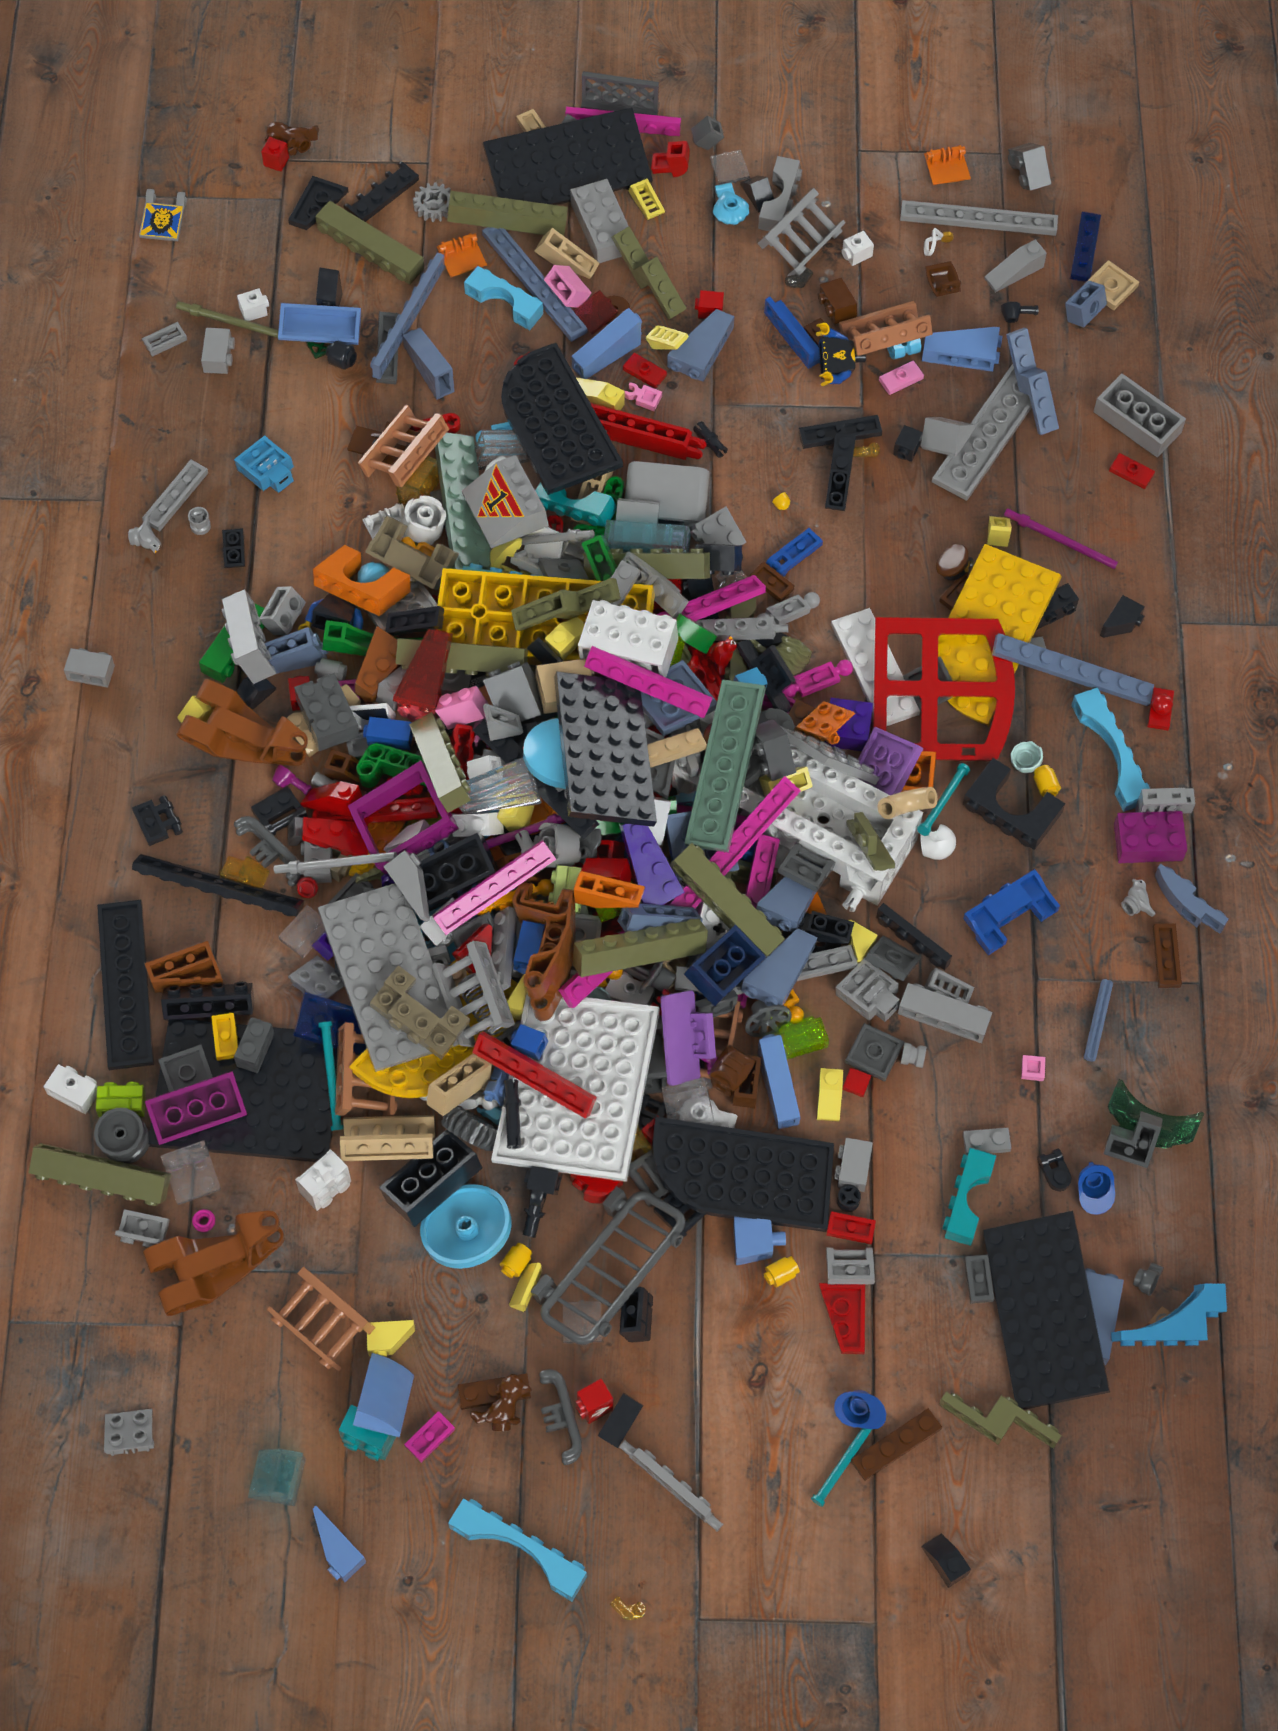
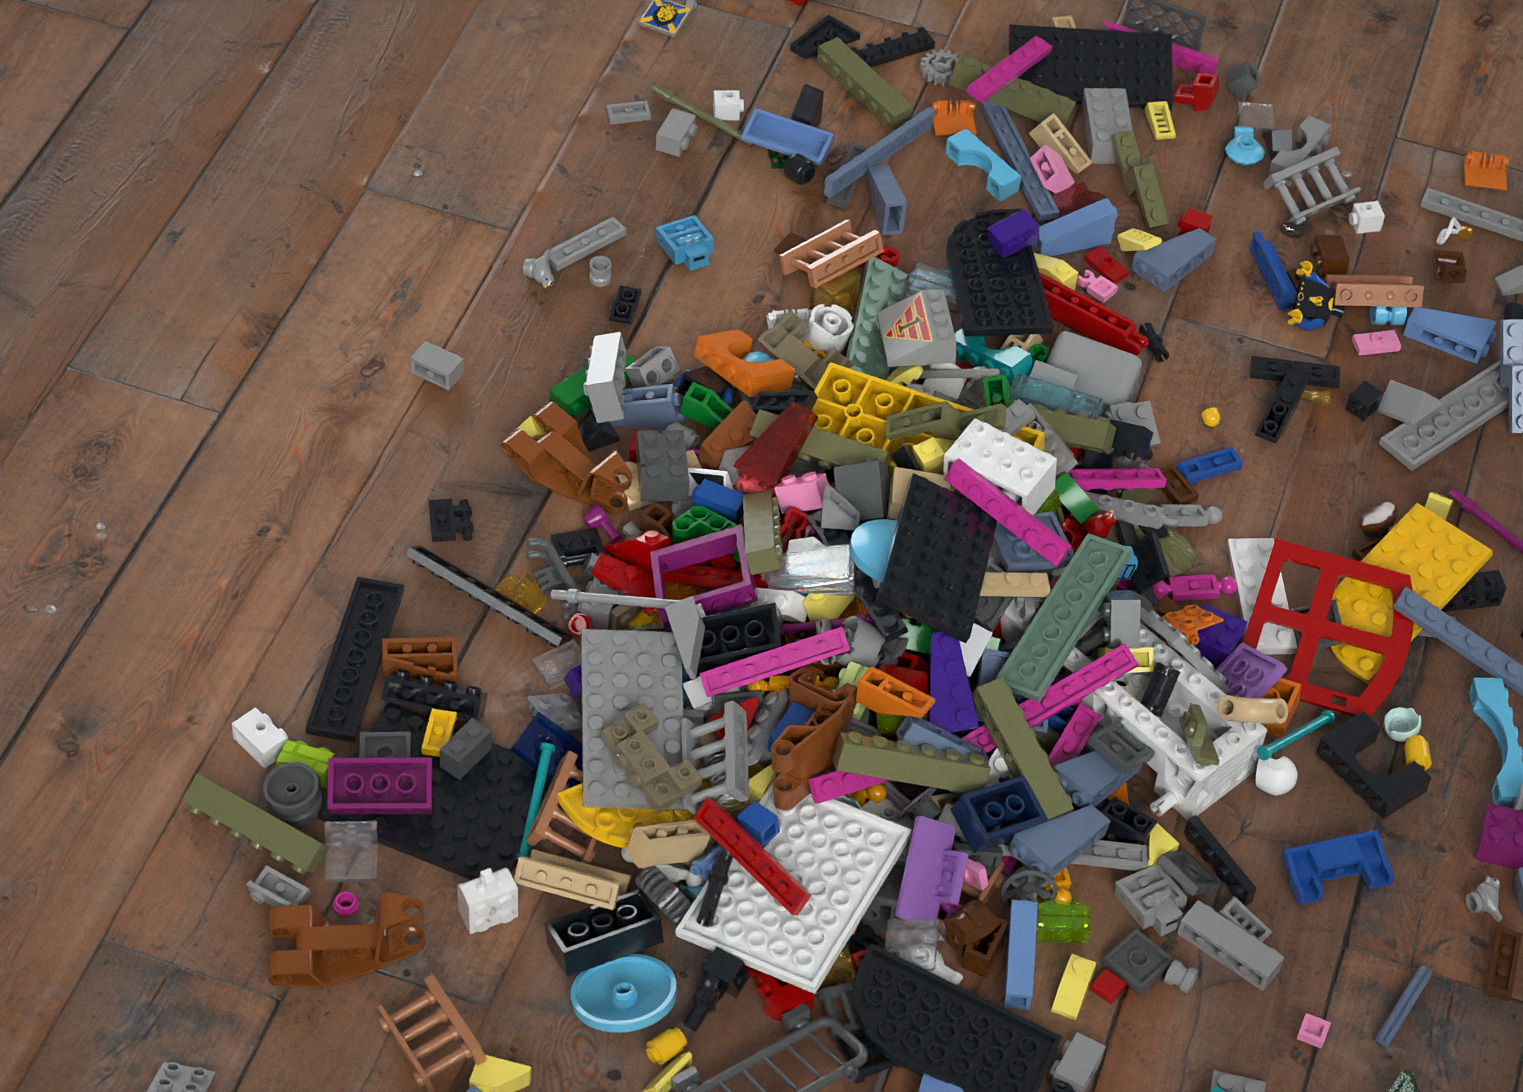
camera: 15 degrees right, 15 degrees down
none -> bright pink plate [963,859,989,891]
none -> dark pink plate [966,36,1053,103]
none -> dark purple brick [988,209,1040,258]
none -> black hinge [1140,662,1180,717]

